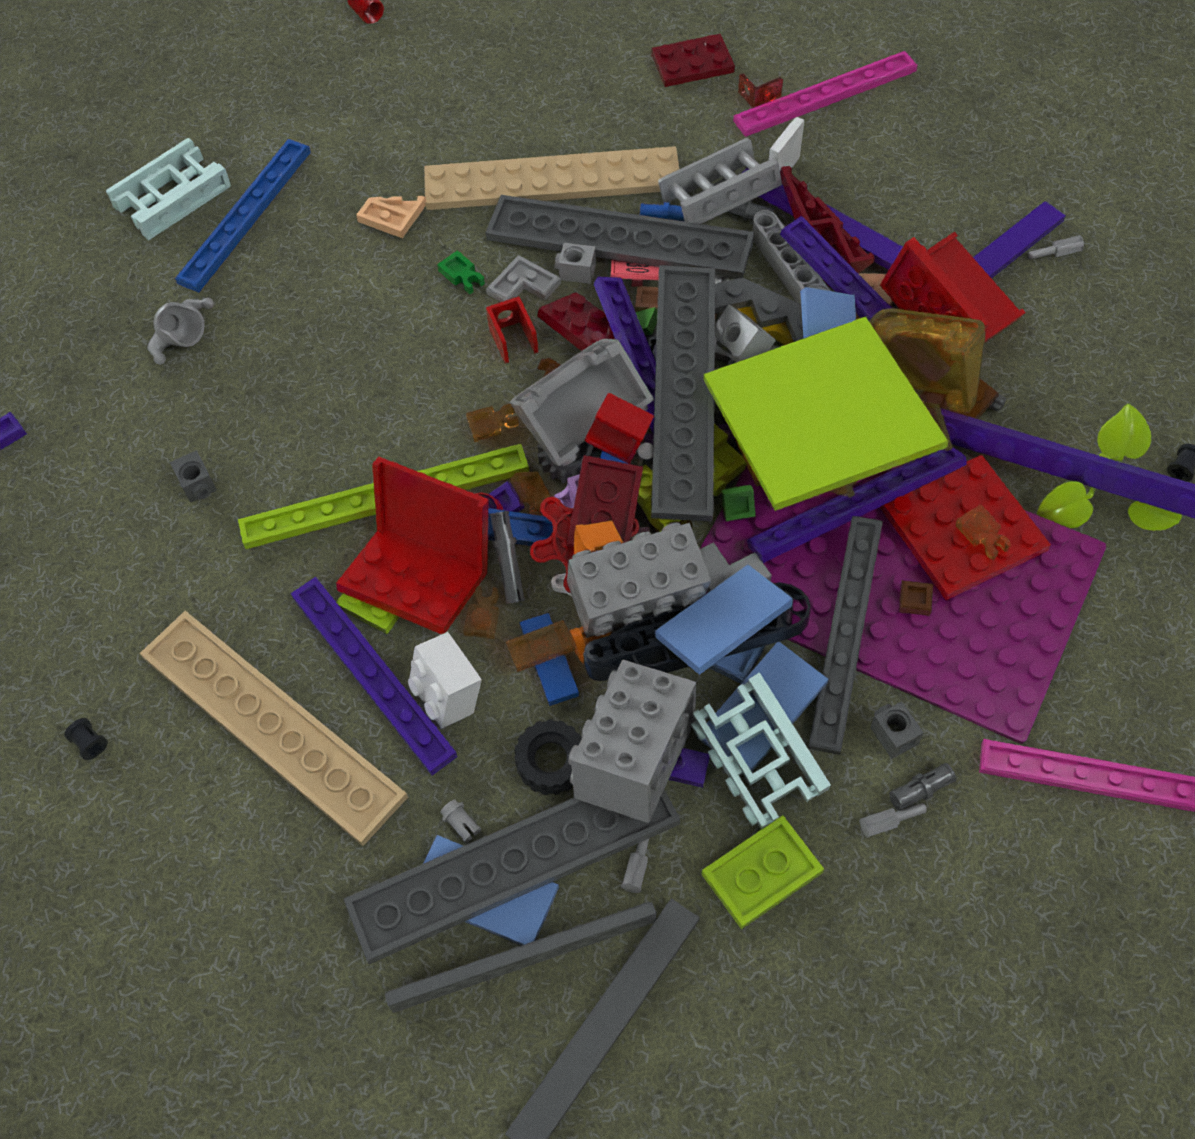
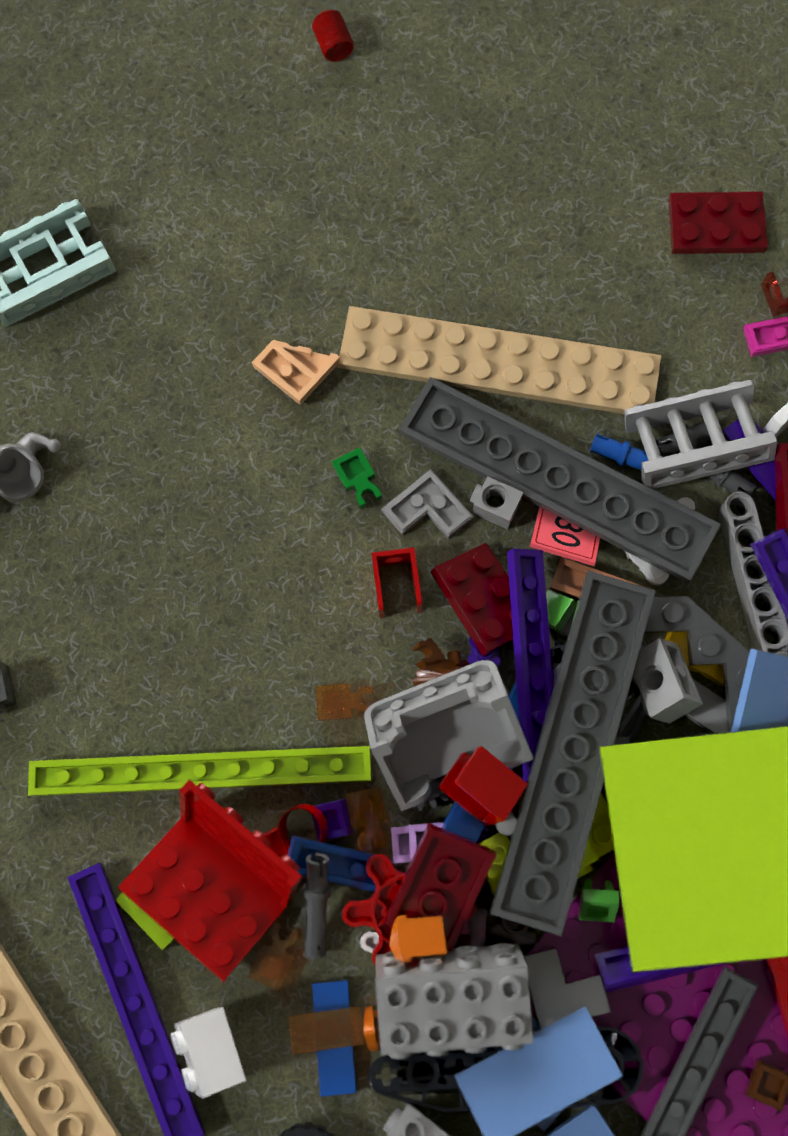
camera: 15 degrees right, 15 degrees up
blue tile [175,139,311,292] -> none

